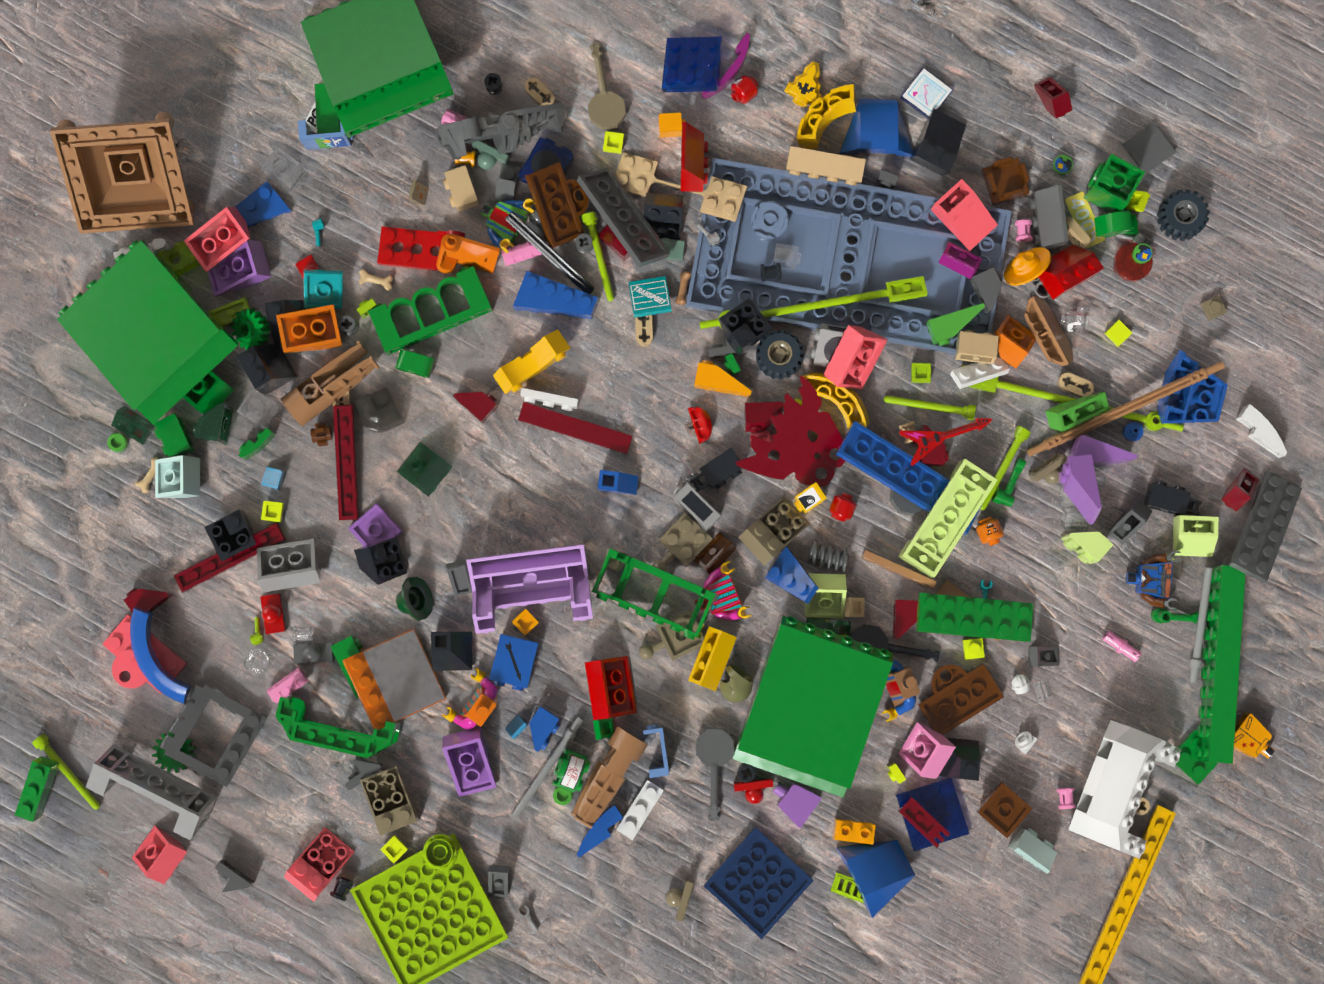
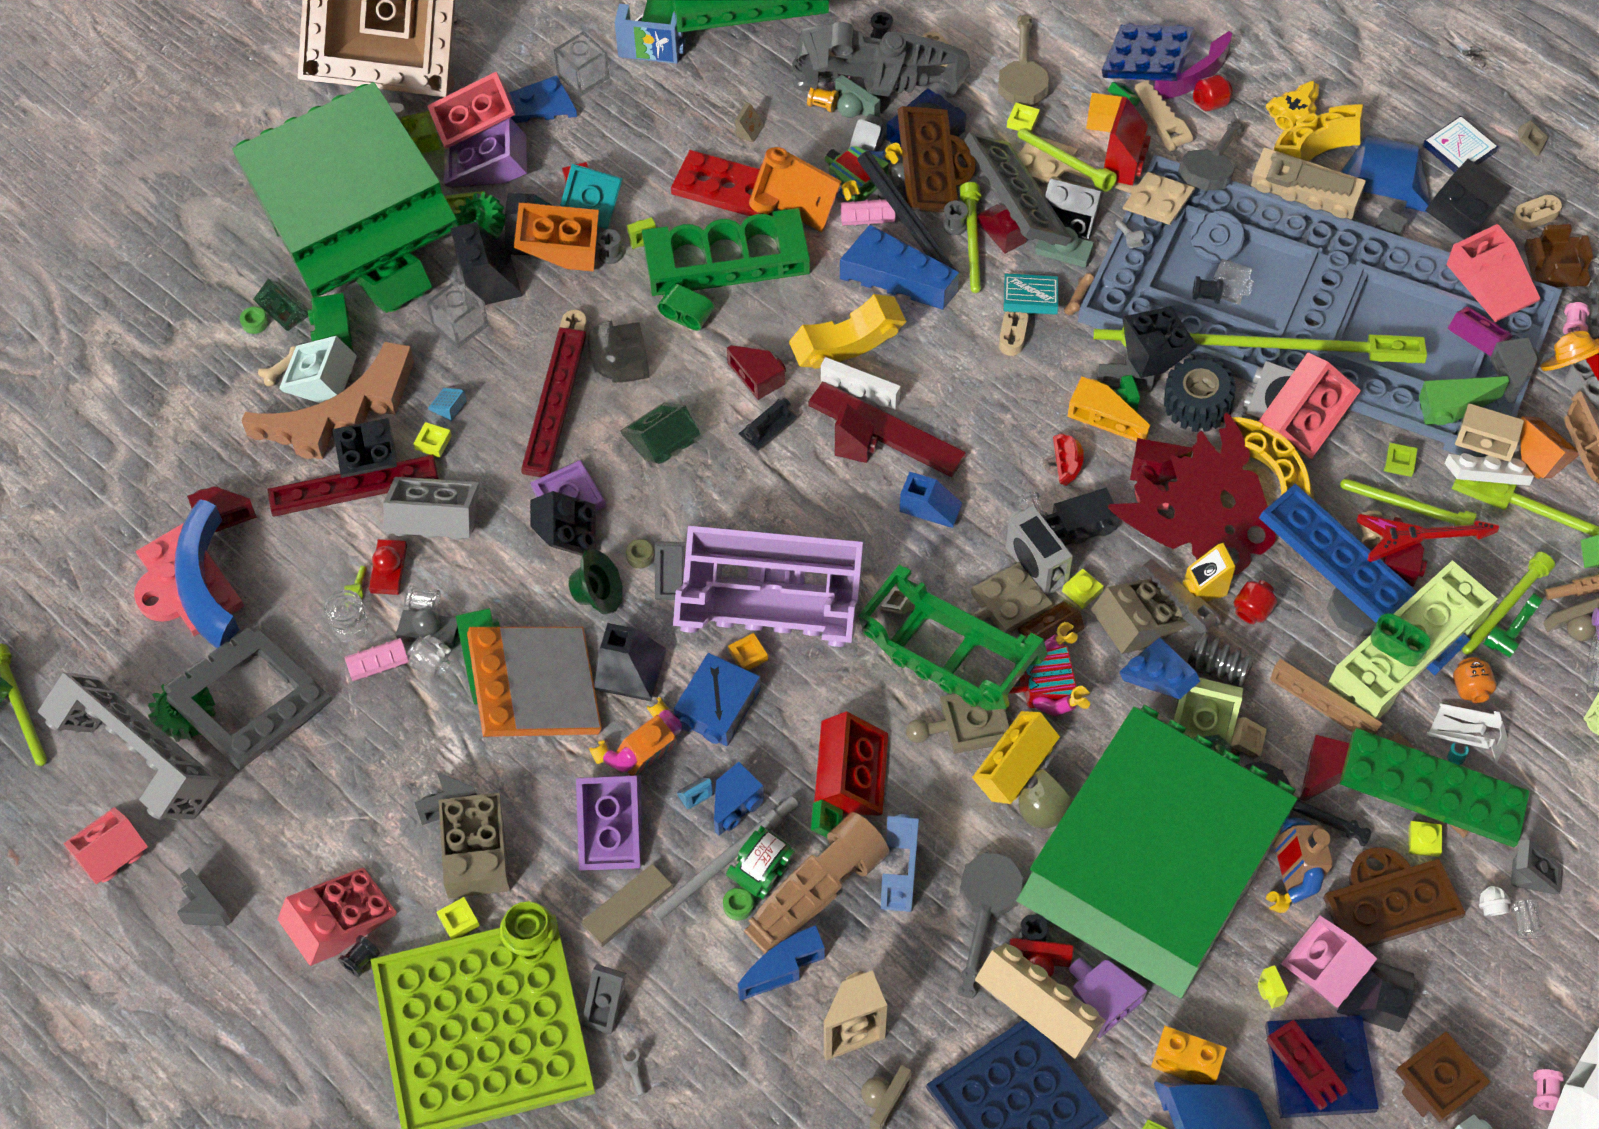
camera: 15 degrees right, 25 degrees down
clear green slope [193,403,233,446] -> none
green slope [238,428,276,460] -> none
green windscreen [275,696,402,758] -> none
medium nougat piece [280,341,380,427] -> none
reddish brown gear [310,422,333,447] -> none
teal hand [312,219,325,246] -> none
tan piece [359,269,393,291] -> none
tan brick [443,165,479,212] -> none
white plate [616,779,664,840] -> none
white plate [1015,731,1037,755] -> none
none -> nougat arch [241,342,414,460]
none -> clear head [407,635,452,679]
none -> dark tan tile [581,864,673,947]
none -> olive tile [626,539,655,569]
none -> black hinge [738,398,797,451]
none -> tan slope [824,970,887,1060]
none -> dark red slope [835,402,878,463]
none -> tan brick [975,943,1106,1059]
none -> lime piece [1017,129,1117,192]
none -> neon yellow plate [1062,568,1104,609]
none -> green plate [1107,82,1141,107]
none -> tan piece [1134,80,1193,152]
none -> flat silver piece [1141,559,1222,633]
none -> dark grey piece [1178,121,1245,191]
none -> dark tan piece [1266,153,1354,197]
none -> green beam [1370,613,1431,666]
none -> white piece [1427,703,1508,764]
none -> tan beam [1512,195,1562,230]
none -> dark tan slope [1518,121,1548,156]

